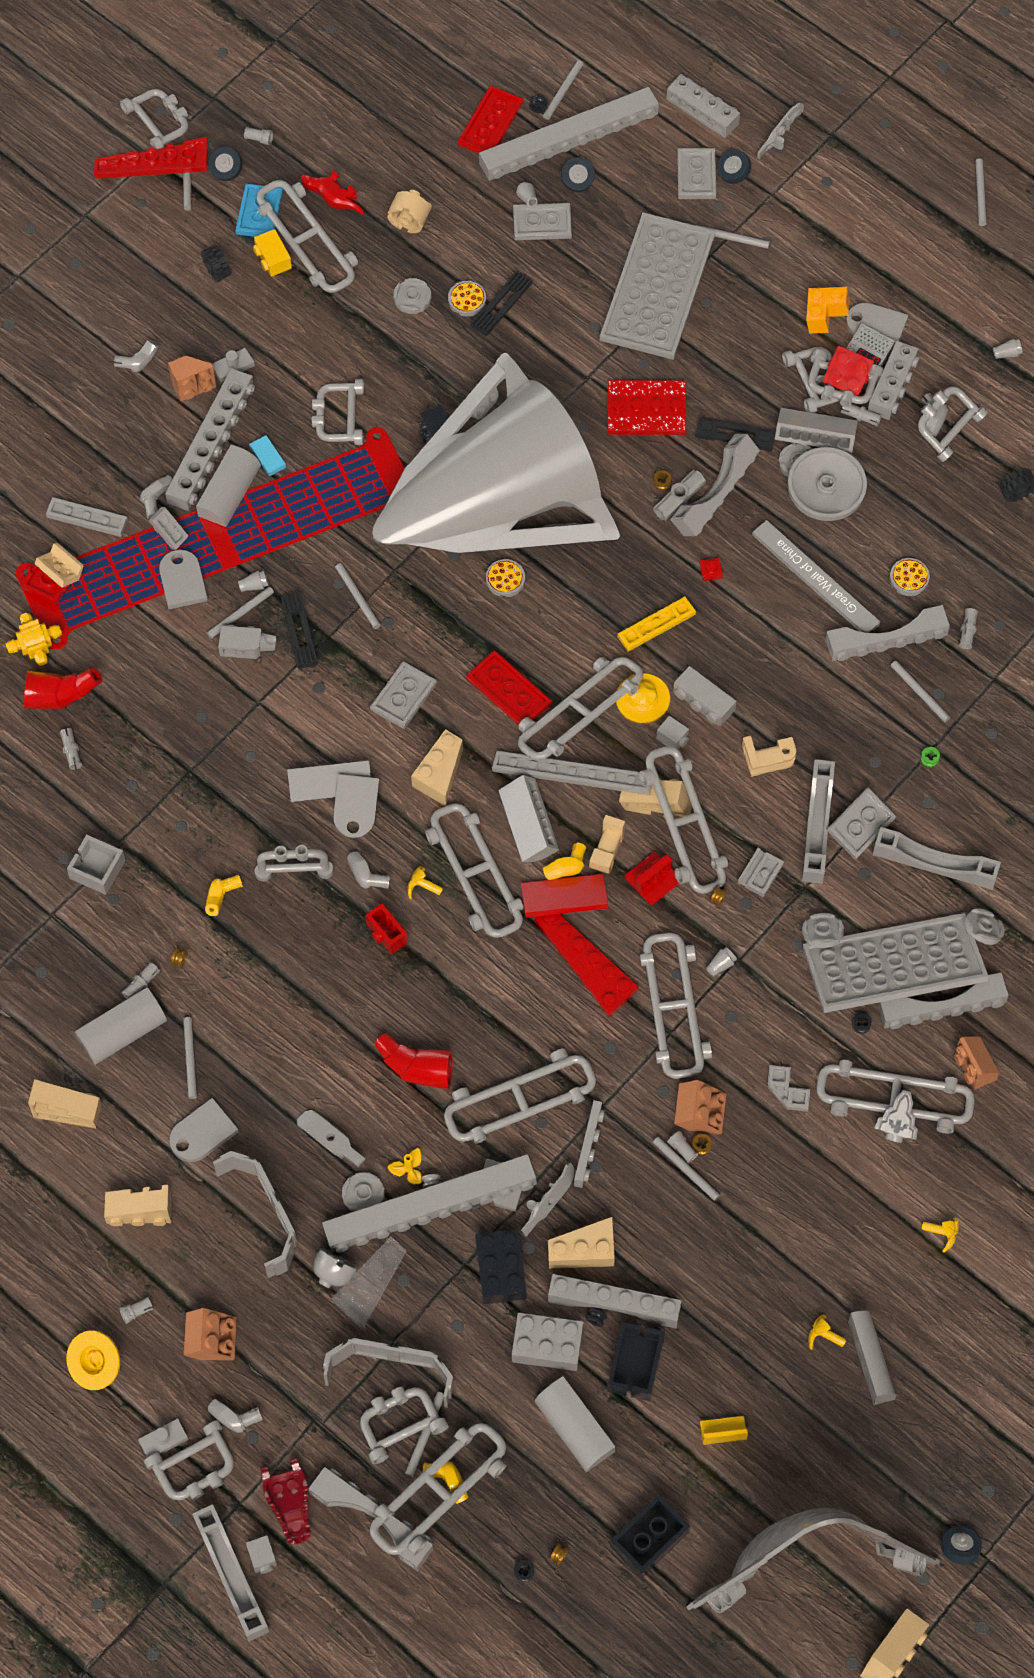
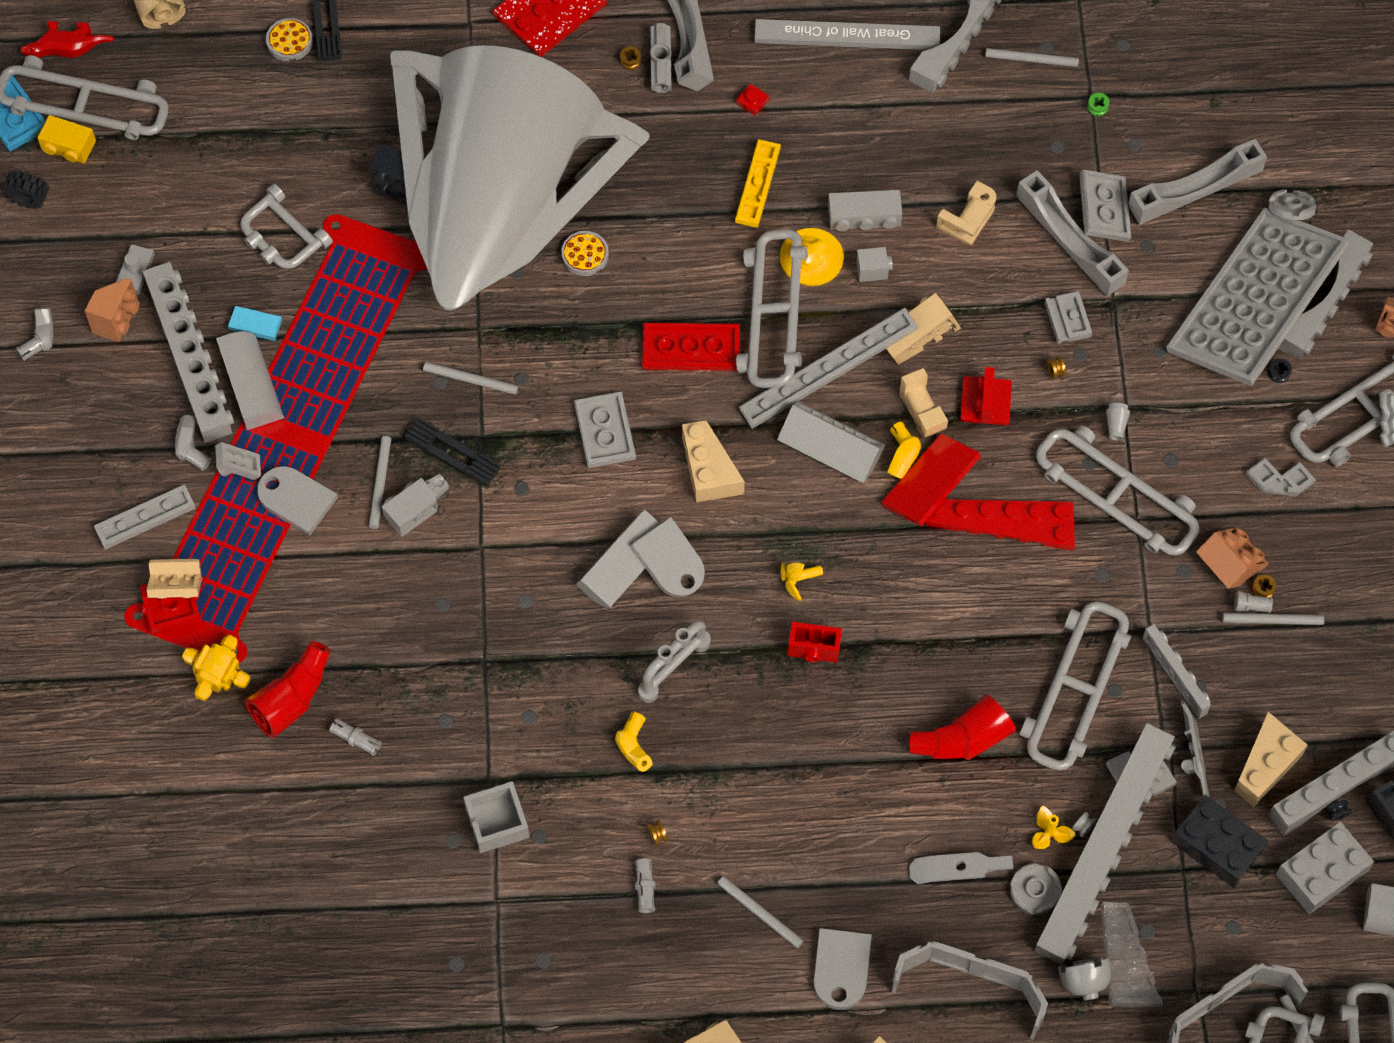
camera: 45 degrees left, 0 degrees up
light grey brick [75,987,167,1065] -> none
light grey cone [238,570,269,592] -> none
light grey arm [347,852,390,889] -> none
light grey tile [393,278,431,314] -> none
light grey bar [425,803,524,938] -> none
light grey bar [639,746,728,894] -> none
light grey tile [802,913,844,948] -> none

